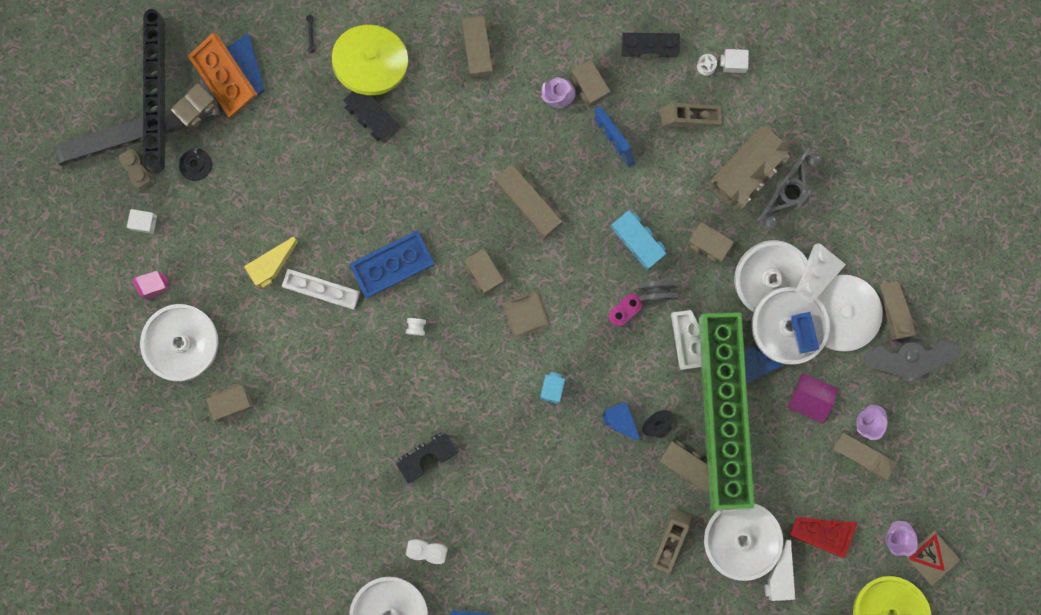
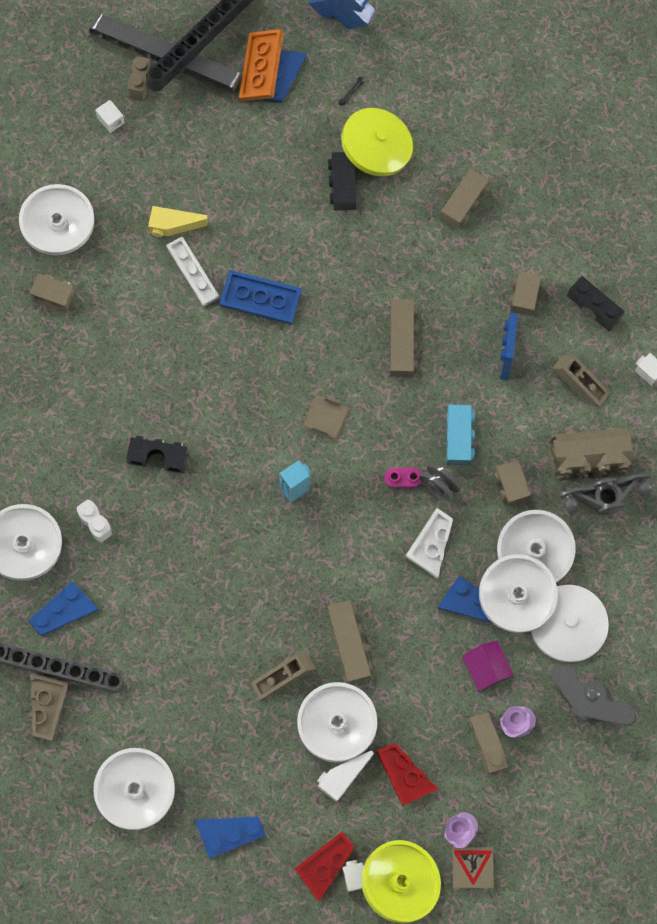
camera: 35 degrees right, 10 degrees down
slope [132,271,170,300] -> none
dark tan brick [171,84,216,129] -> none
black piece [179,148,212,181] -> none
white wheel [406,318,426,336] -> none
dark tan brick [463,249,504,295] -> none
lavender hair [541,77,576,108] -> none
blue slope [602,402,640,440] -> none
black piece [643,410,673,438] -> none
white wheel [697,54,717,76] -> none
bright green brick [698,313,754,511] -> none
blue tile [790,312,819,354] -> none
white wing [796,243,846,302] -> none
dark tan slope [879,281,915,341] -> none

